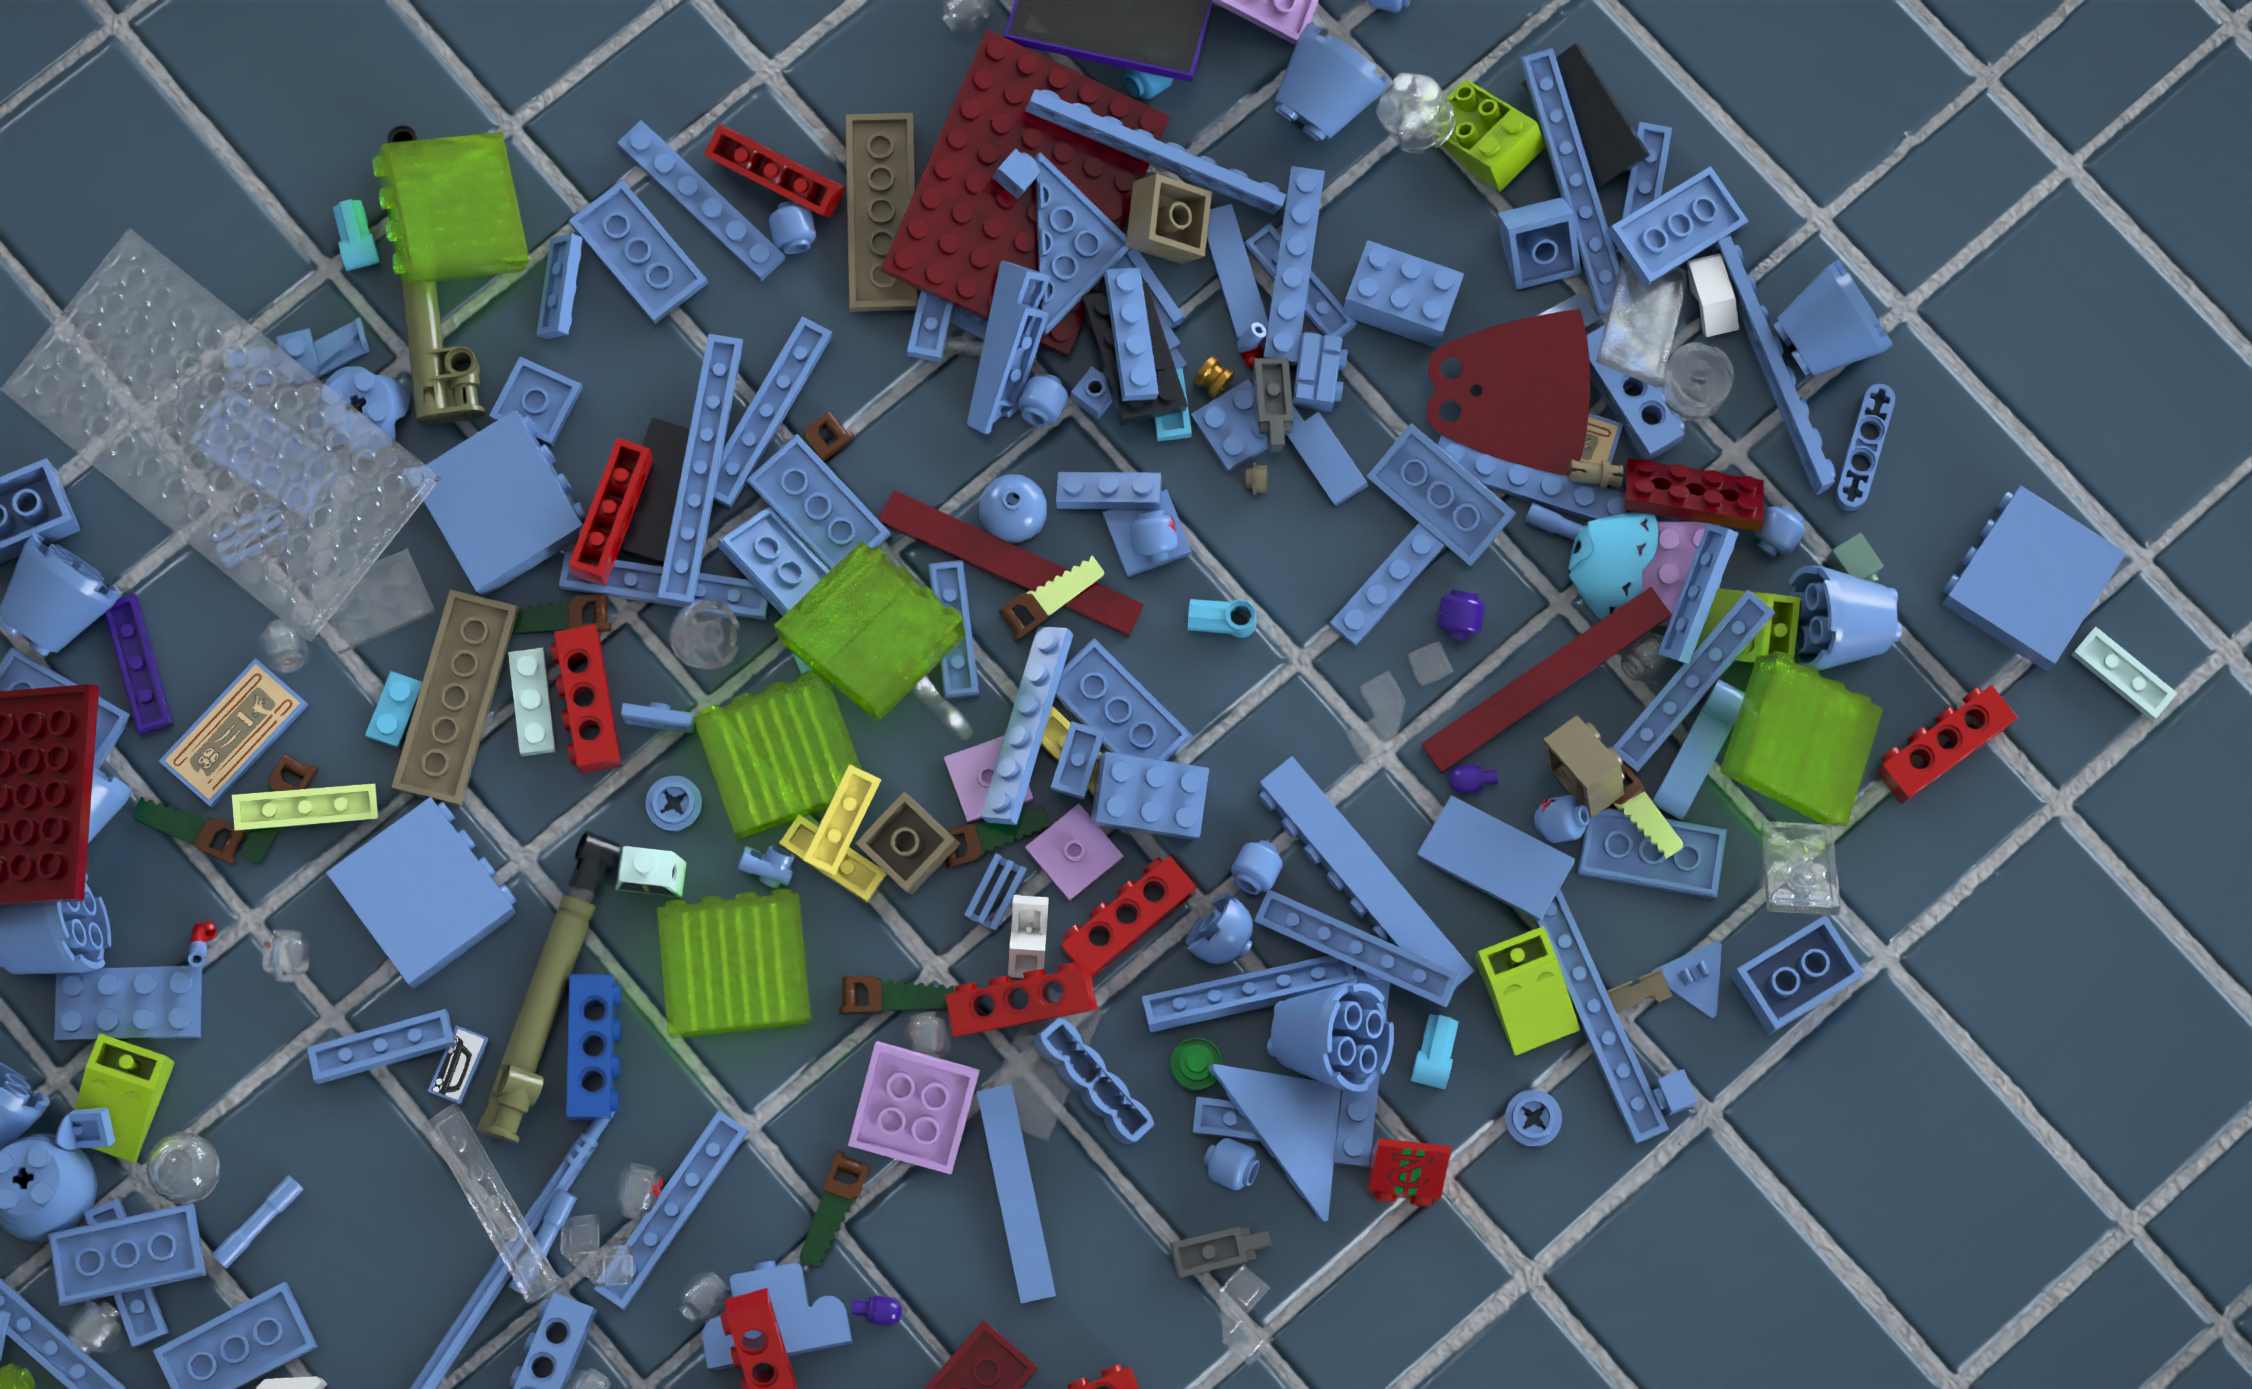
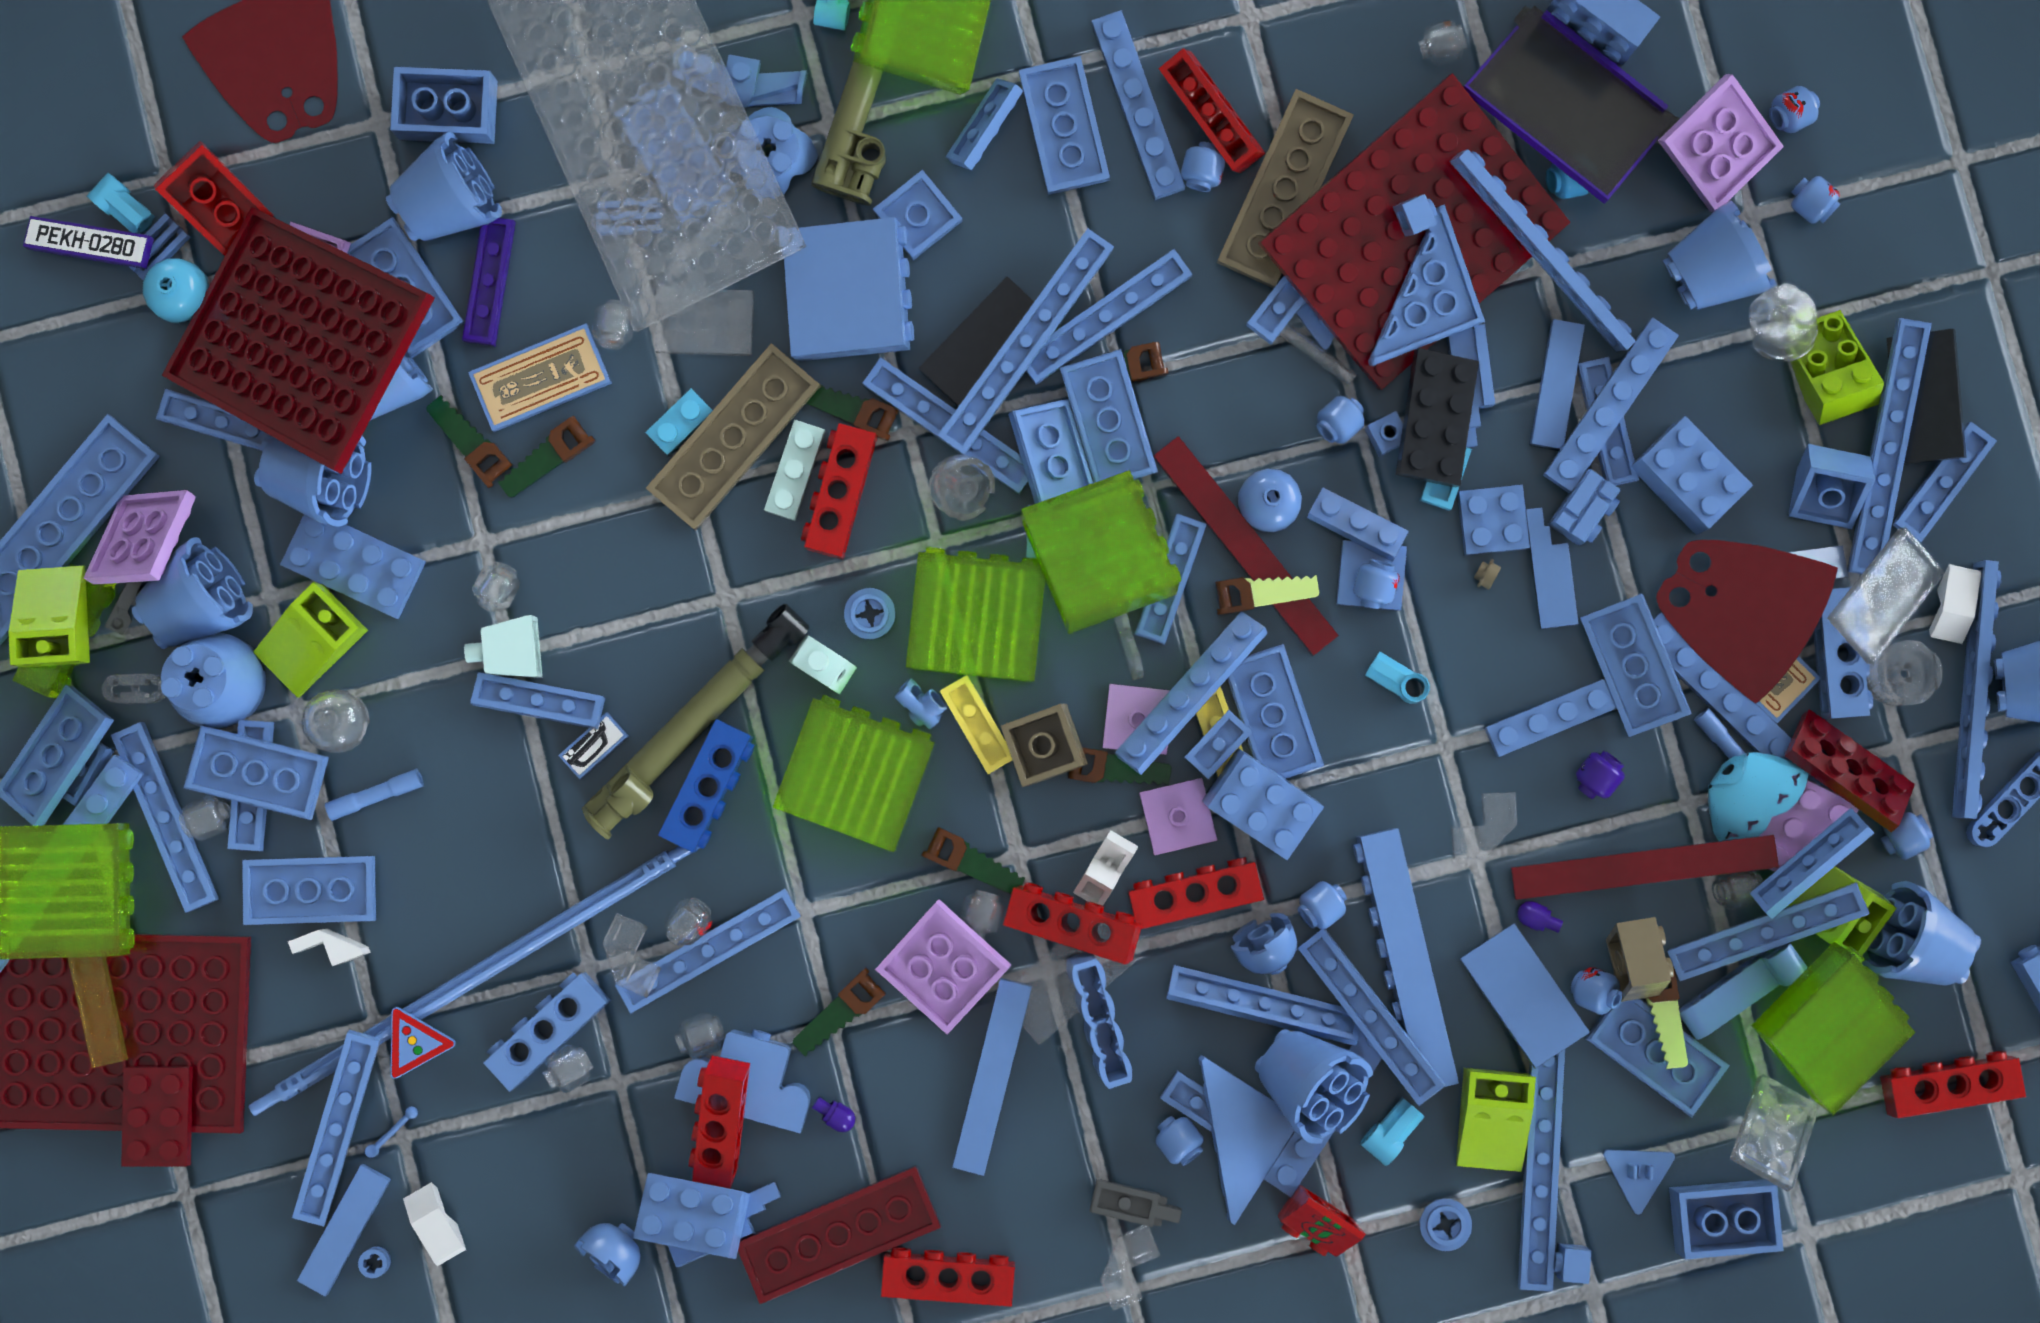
camera: 30 degrees right, 10 degrees up
medium blue plate [55,1108,115,1150] -> none
arm [188,921,217,967] -> none
yellowish green plate [232,783,378,831] -> none
medium blue brick [326,797,517,990] -> none
clear tile [424,1103,561,1304] -> none
medium blue piece [509,1188,577,1296] -> none
red brick [568,438,653,587] -> none
medium blue plate [621,702,695,734] -> none
light yellow plate [803,764,881,875] -> none
medium blue tile [964,853,1027,933] -> none
medium blue wedge [967,261,1051,434] -> none
medium blue plate [1104,268,1159,401] -> none
dark tan brick [1126,174,1212,264] -> none
green plate [1170,1038,1222,1091] -> none
pearl gold wheel [1193,356,1235,399] -> none
medium blue arm [1237,323,1266,369] -> none
dark grey hinge [1252,358,1293,453] -> none
clear tile [1407,641,1454,688] -> none
dark tan pin [1568,460,1623,488] -> none
medium blue plate [1607,166,1749,287] -> none
dark tan piece [1607,967,1673,1013] -> none
sand green brick [1826,532,1884,583] -> none
none -> light aqua torso [464,615,543,678]

